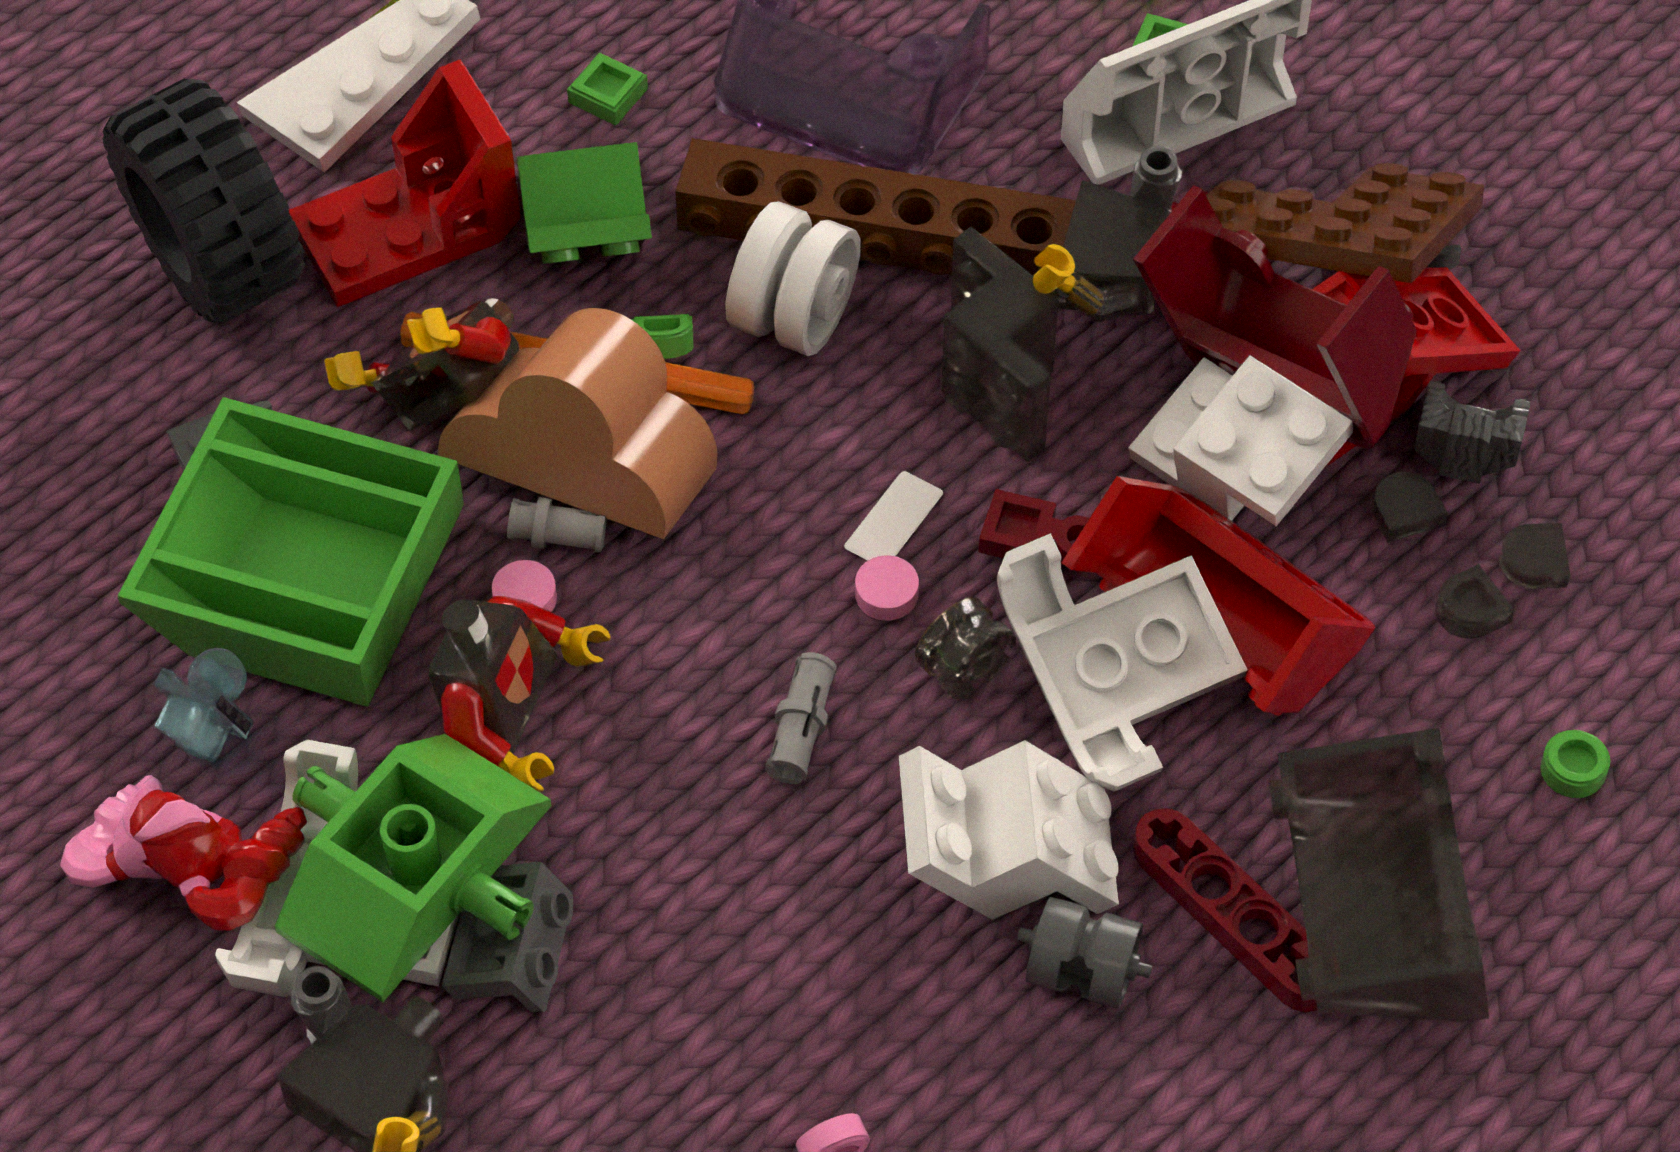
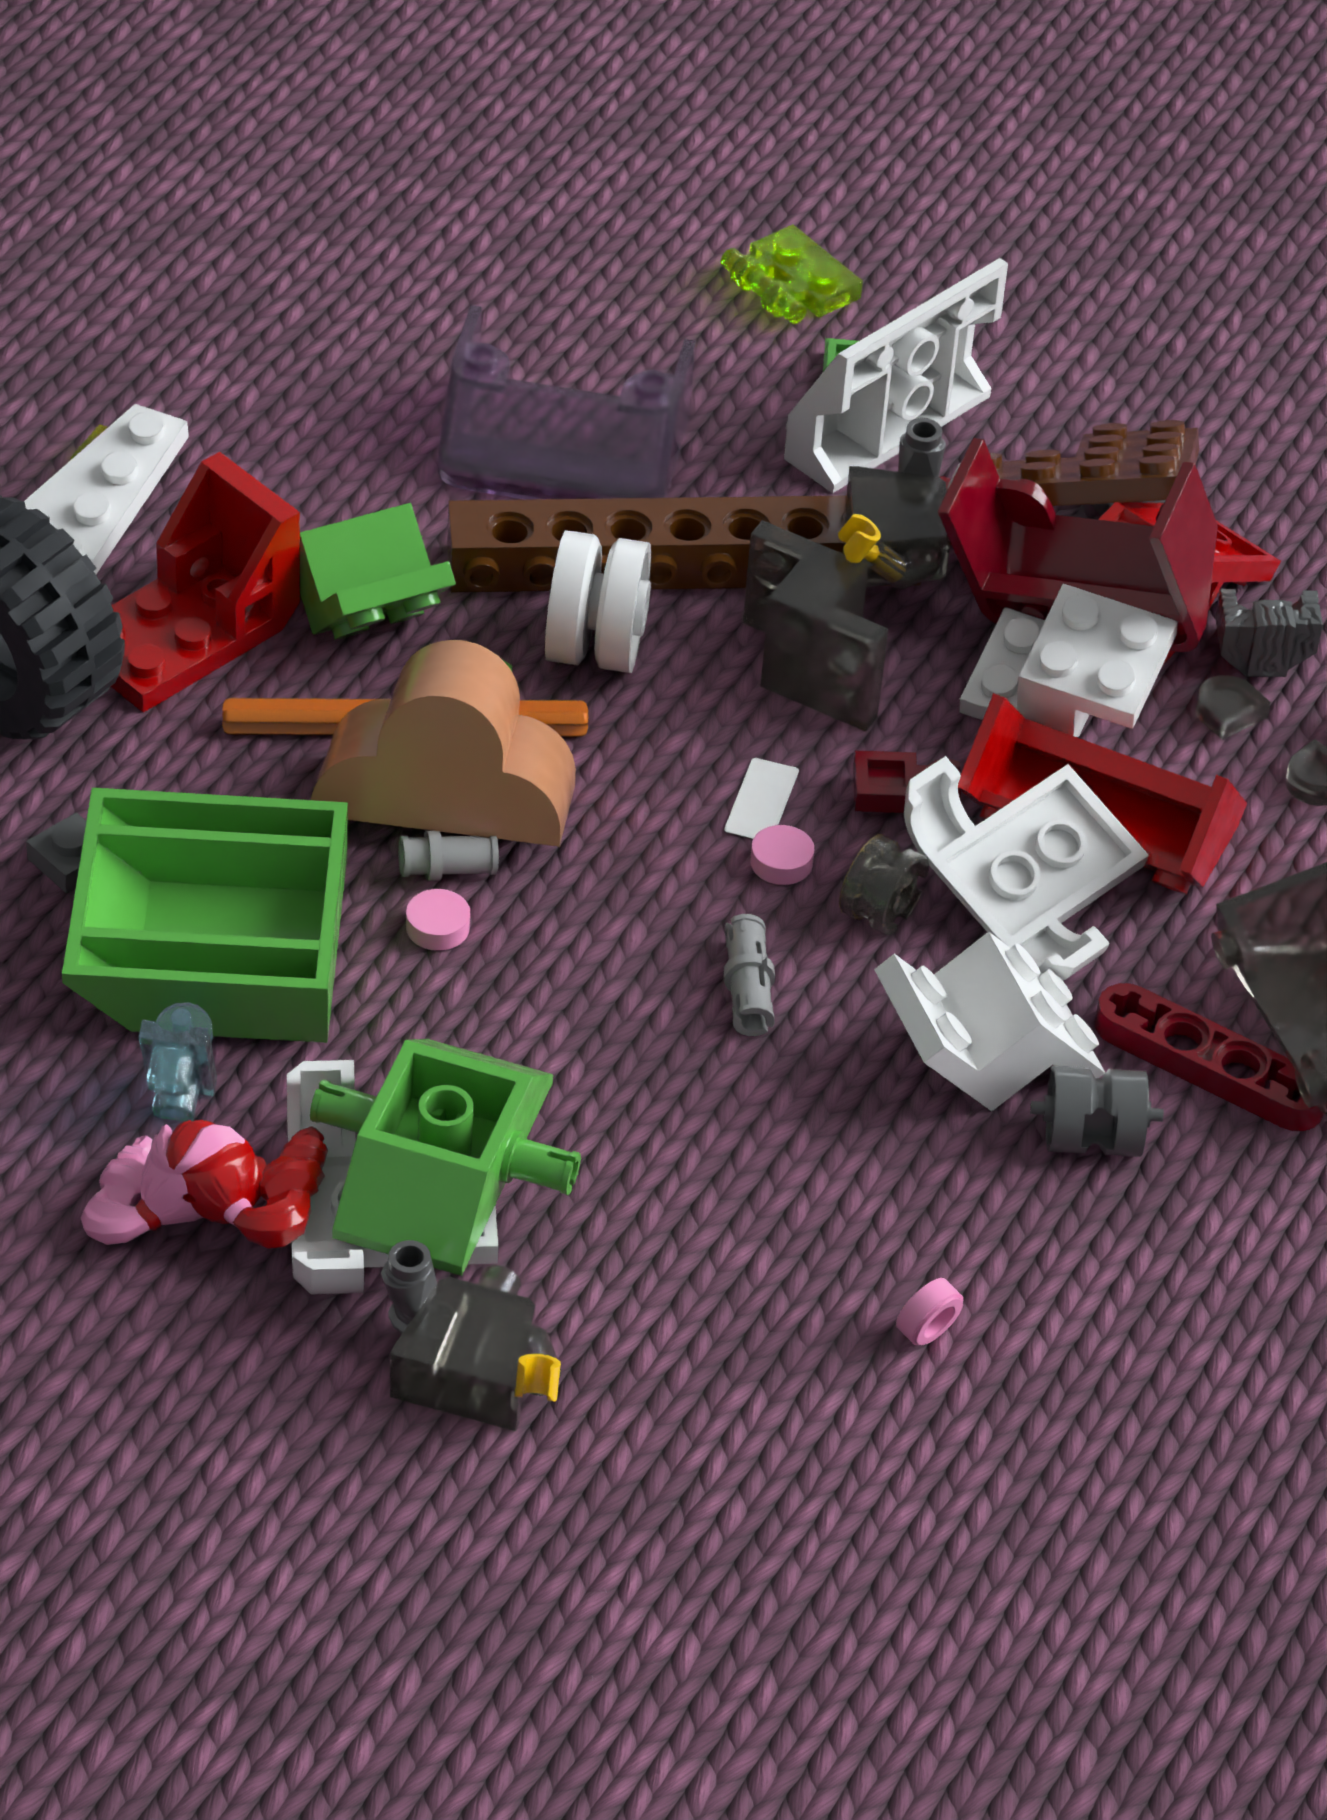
camera: 20 degrees left, 10 degrees down
torso [324,298,519,430] -> none
torso [429,596,611,792] -> none
dark grey bracket [442,862,573,1012] -> none
bright green tile [567,52,648,126] -> none

